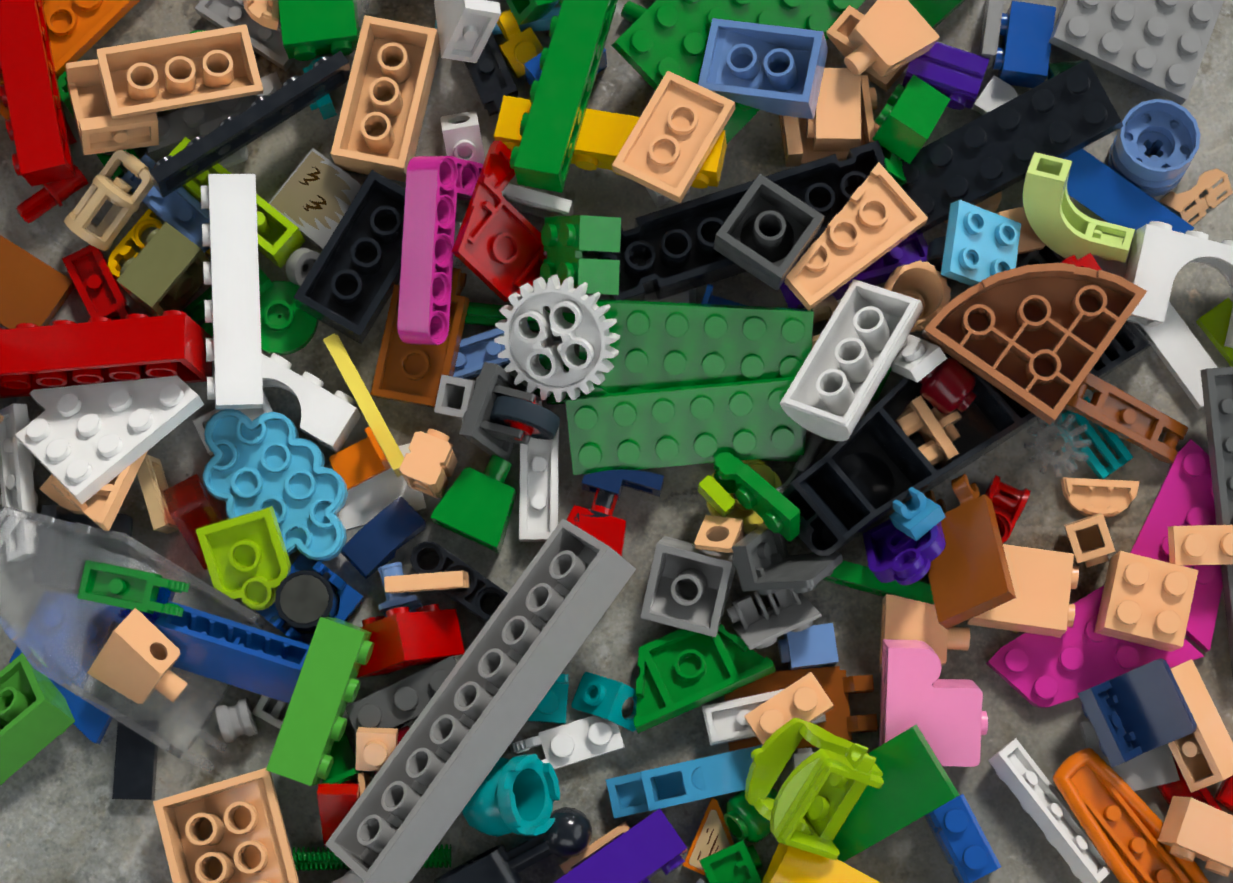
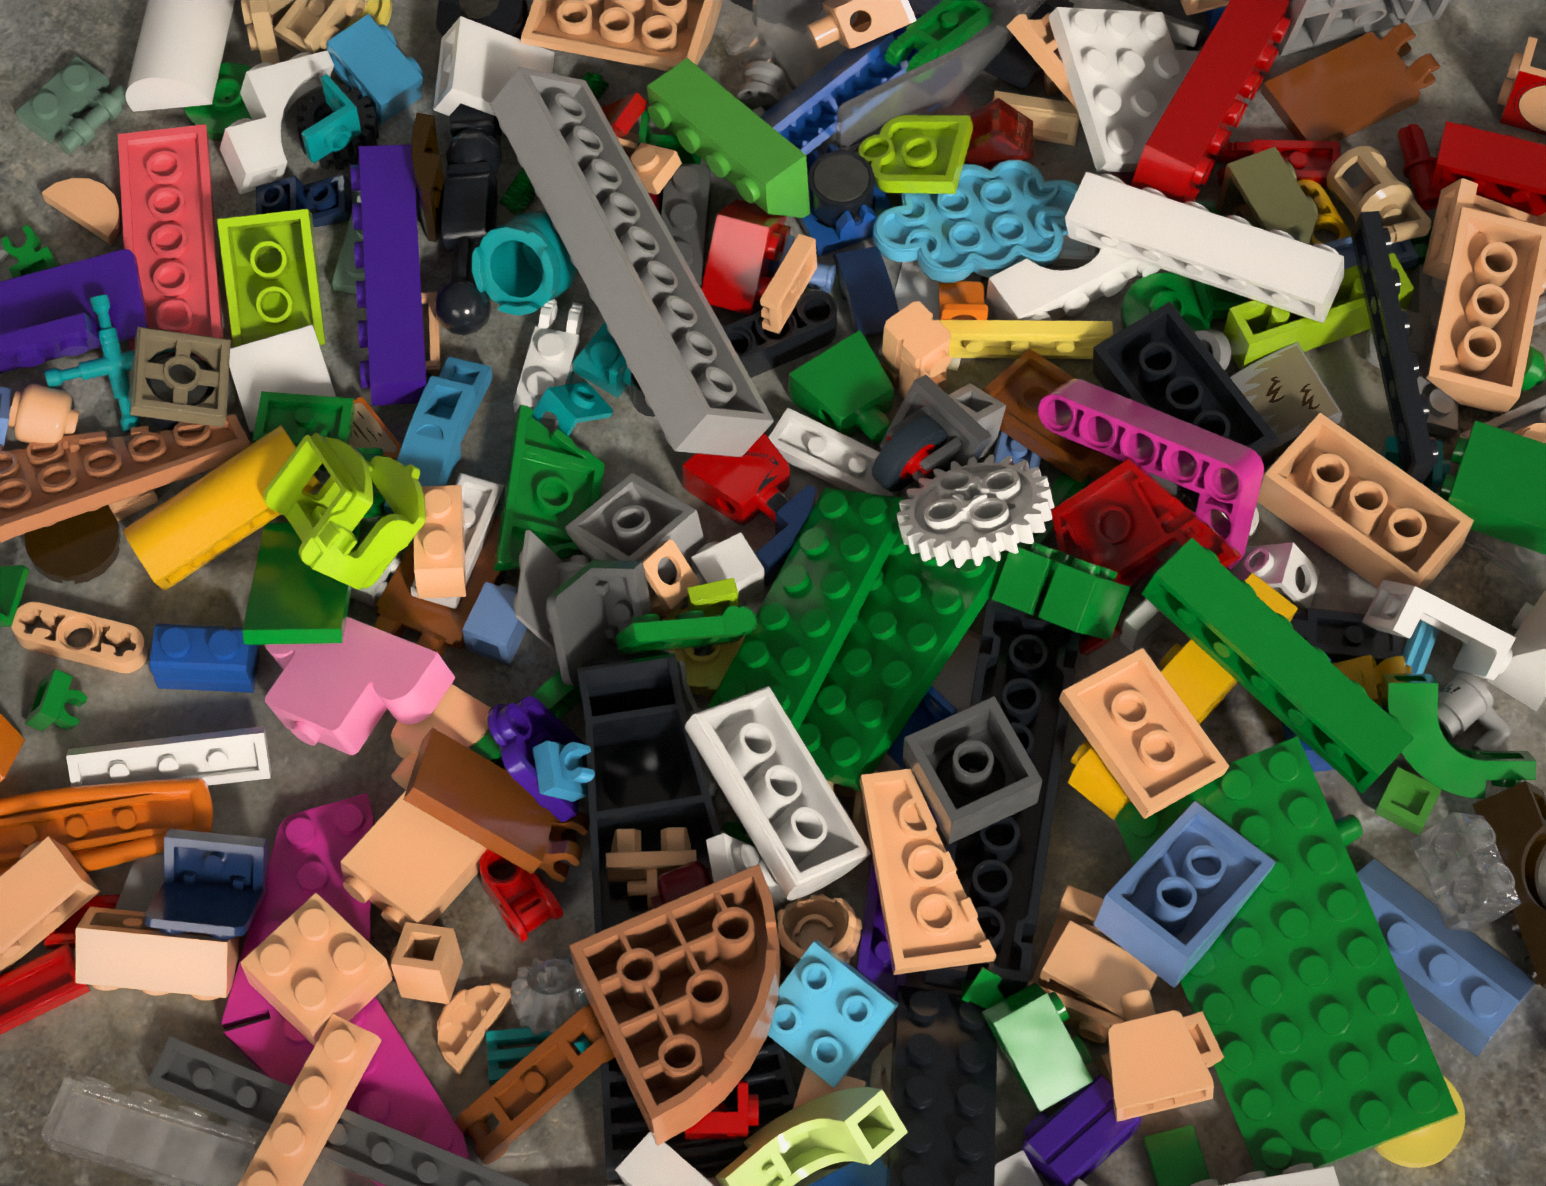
camera: 115 degrees right, 15 degrees down
none -> white brick [691,532,764,603]

